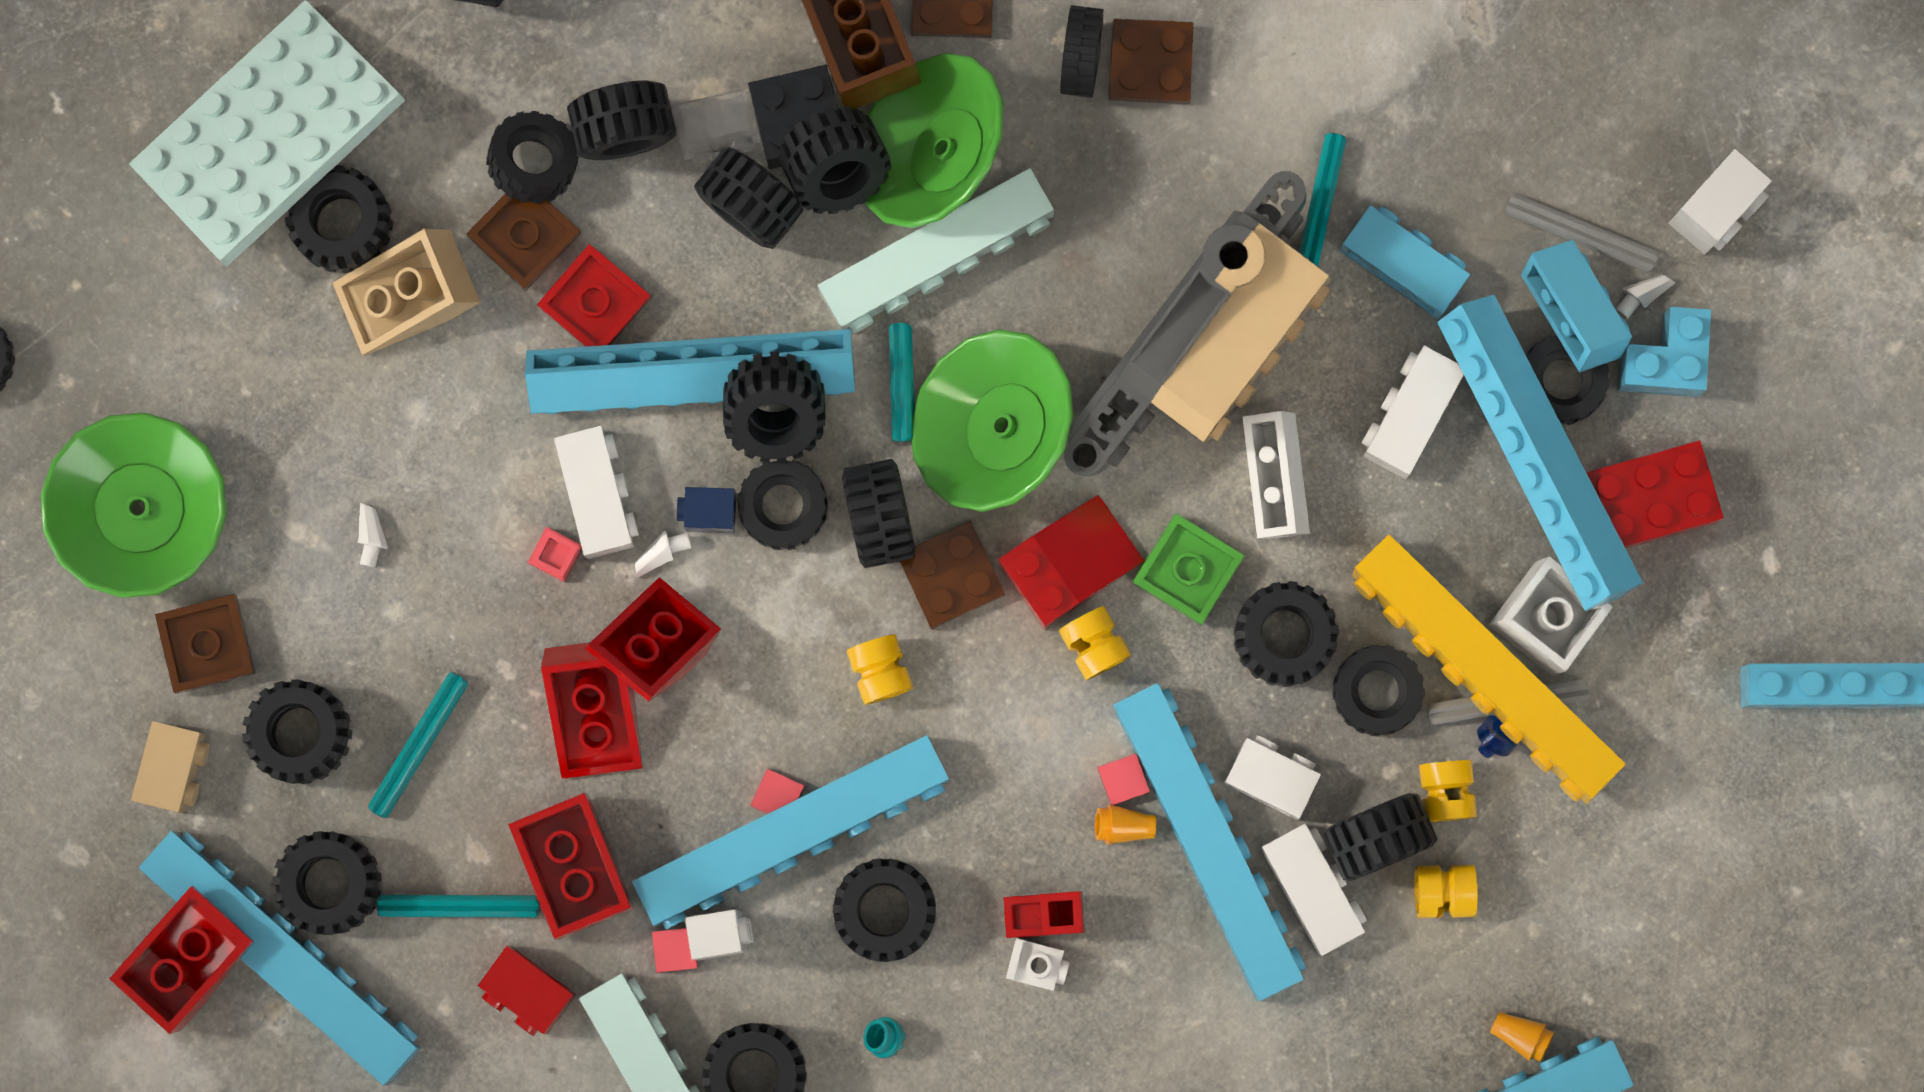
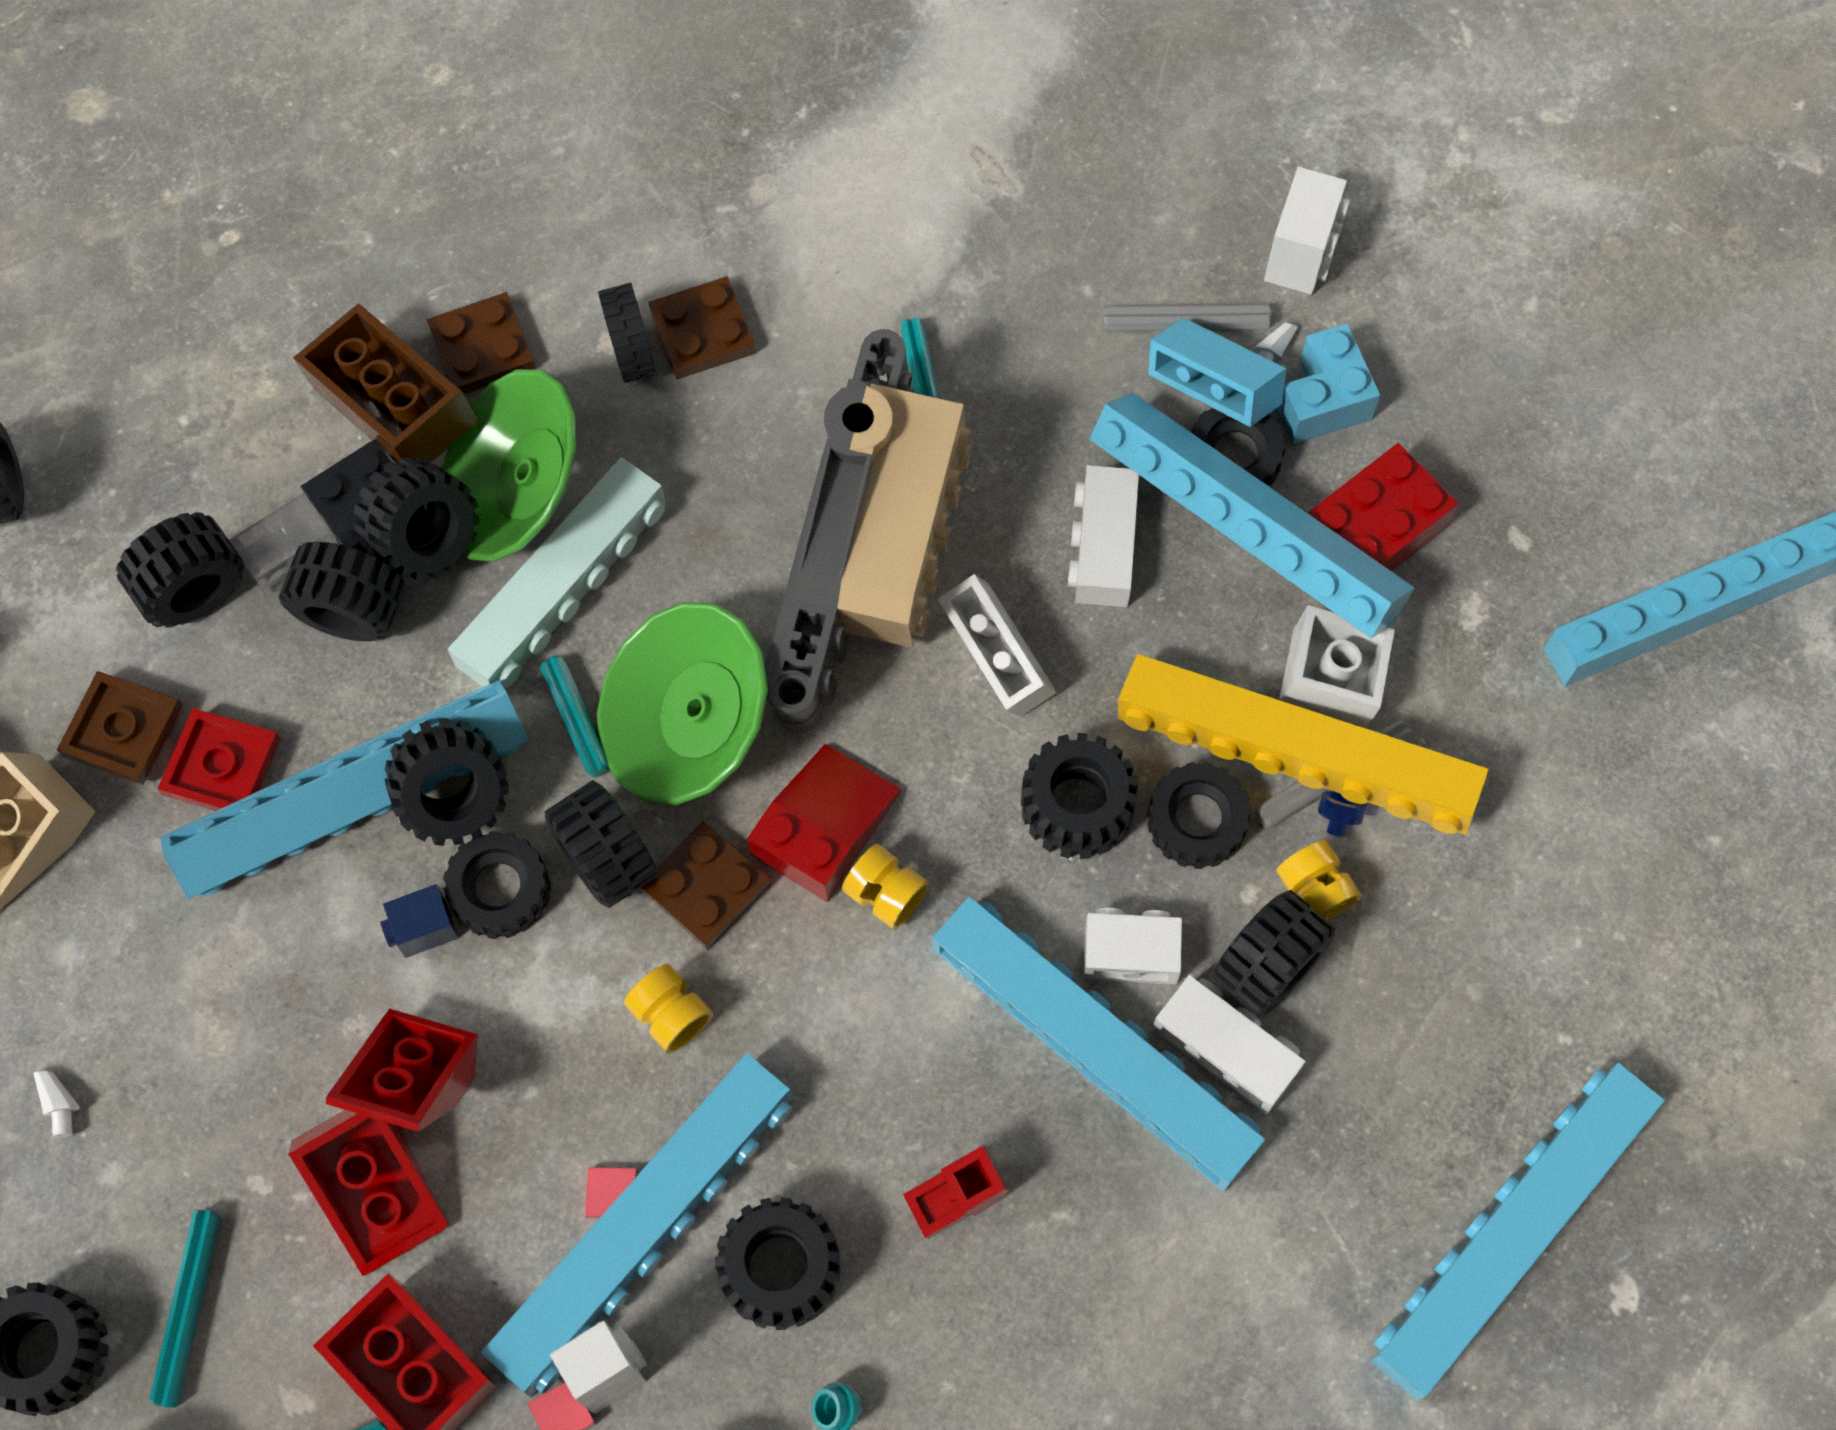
camera: 25 degrees left, 15 degrees down
black tyre [486,111,579,204] -> none
coral tile [528,527,582,582] -> none
white brick [554,426,639,559] -> none
white bar [635,531,691,578] -> none
white brick [1006,938,1070,991] -> none
light orange cone [1094,804,1156,845] -> none
coral tile [1097,753,1150,805] -> none
bright green plate [1132,513,1245,626] -> none
medium azure brick [1339,205,1470,320] -> none
yellow wheel [1414,864,1478,918] -> none
light orange cone [1490,1011,1555,1062] -> none

